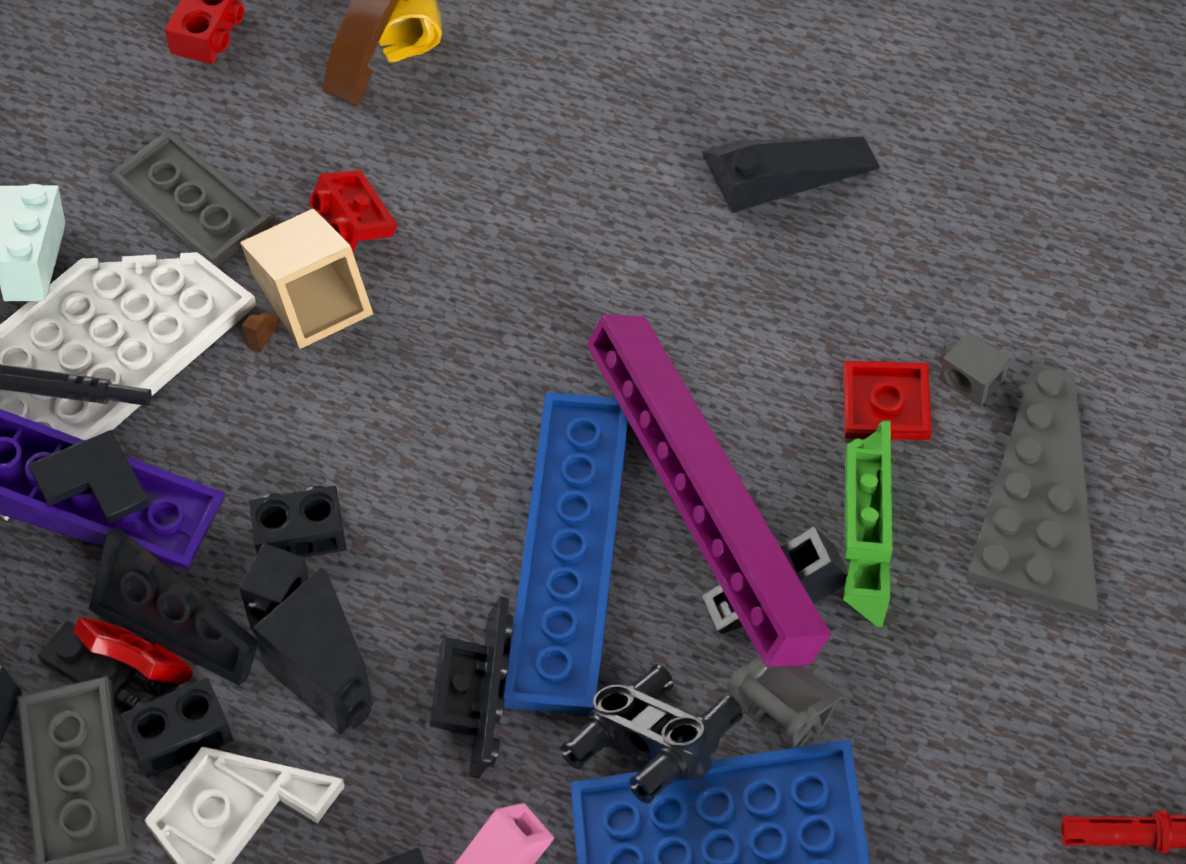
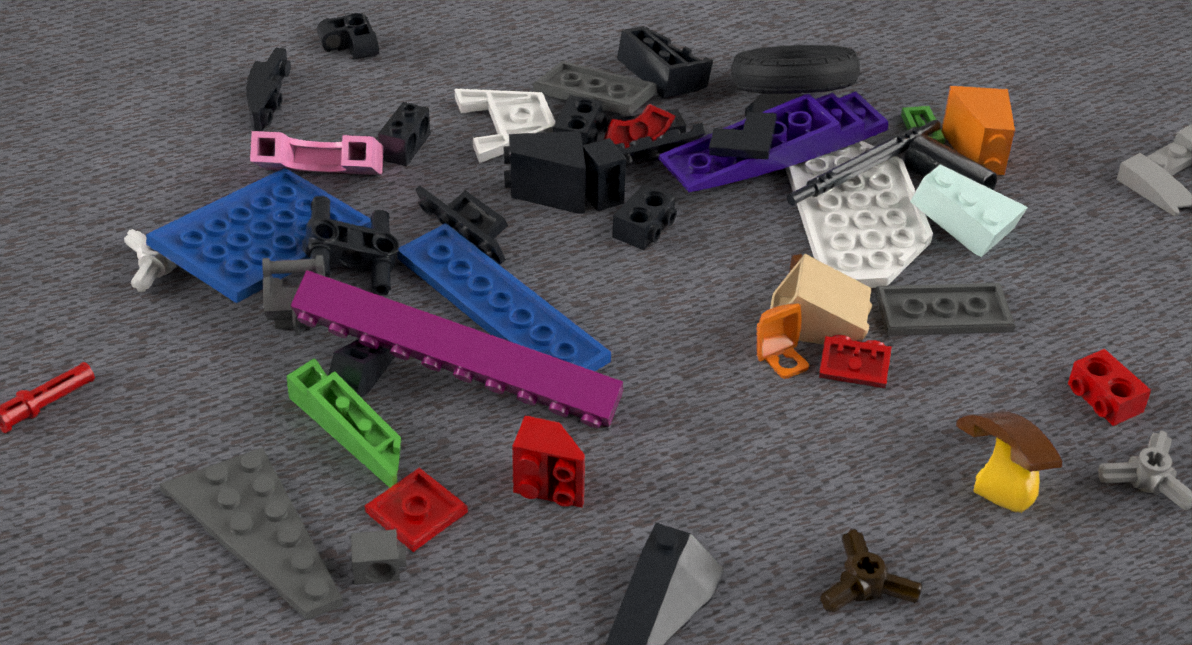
camera: 130 degrees right, 15 degrees down
none -> red slope [512,415,585,508]
none -> orange piece [756,304,809,379]
none -> dark brown bush [820,529,922,612]

